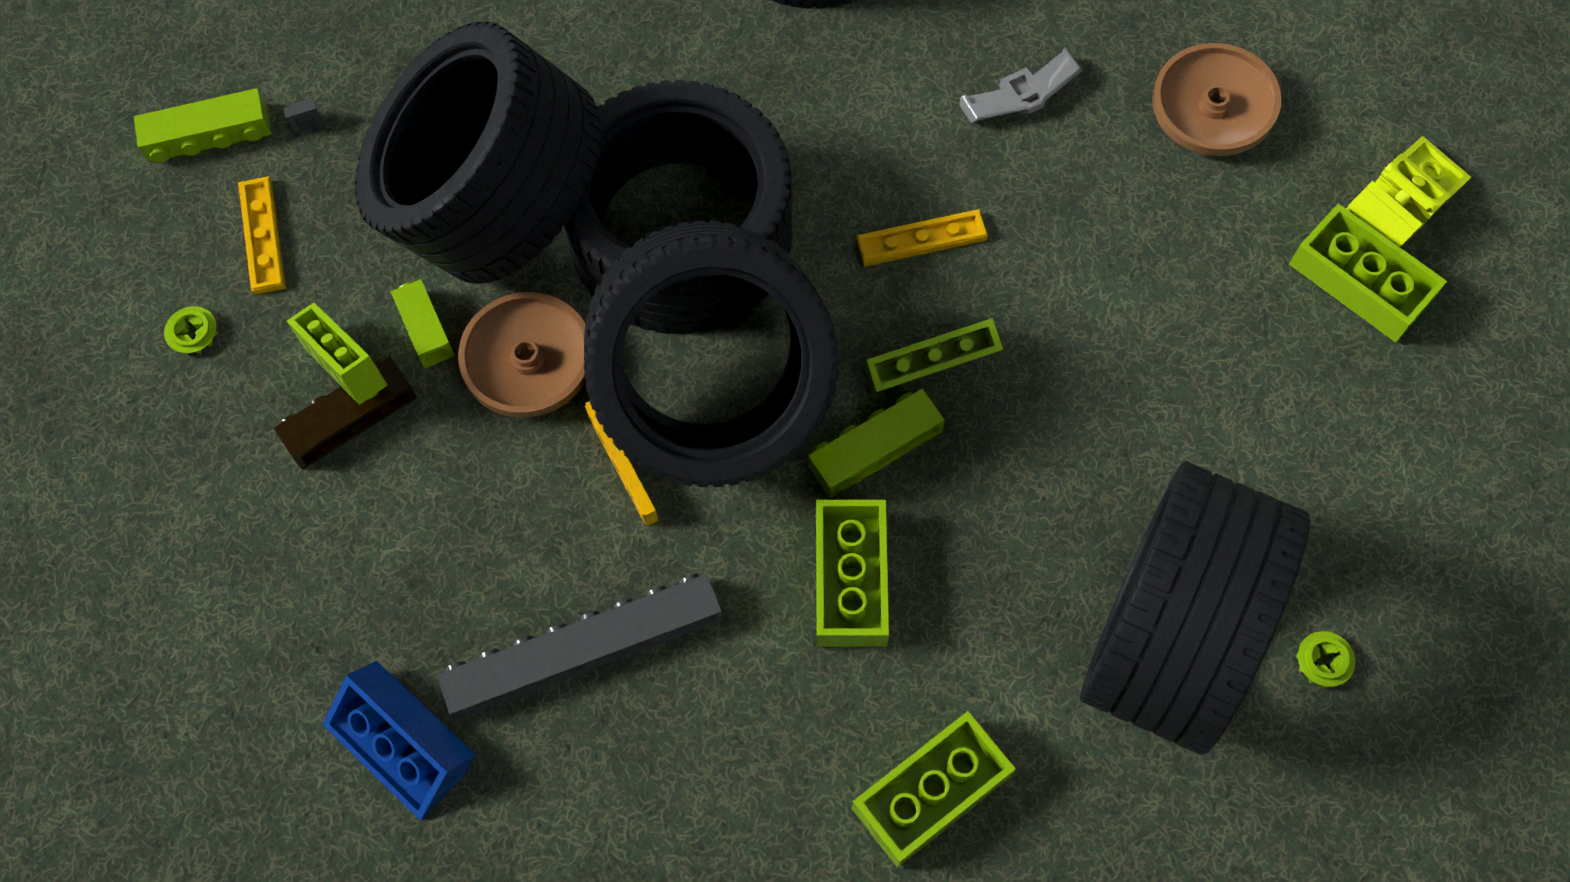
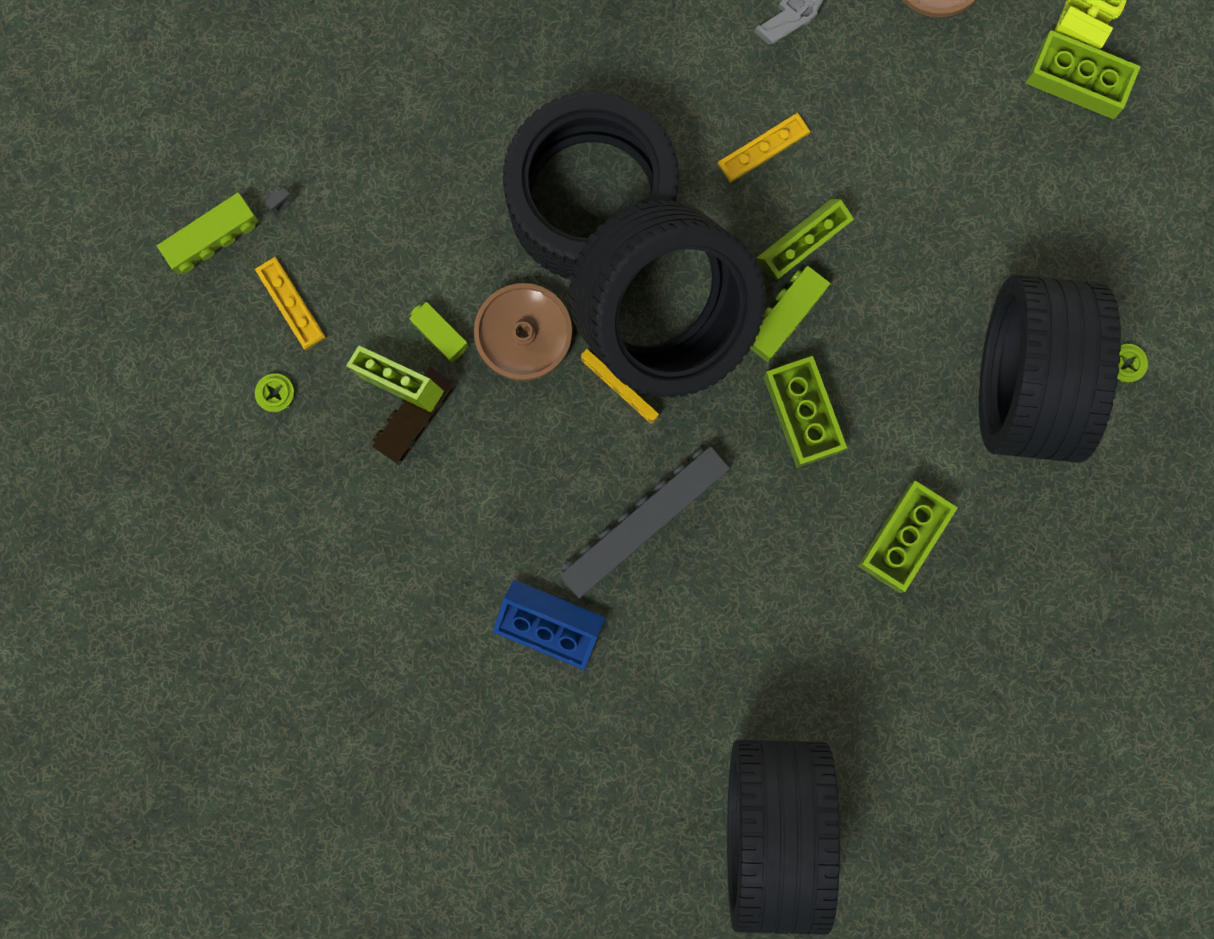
camera: 20 degrees left, 15 degrees up
black tyre [355,21,601,284] -> none

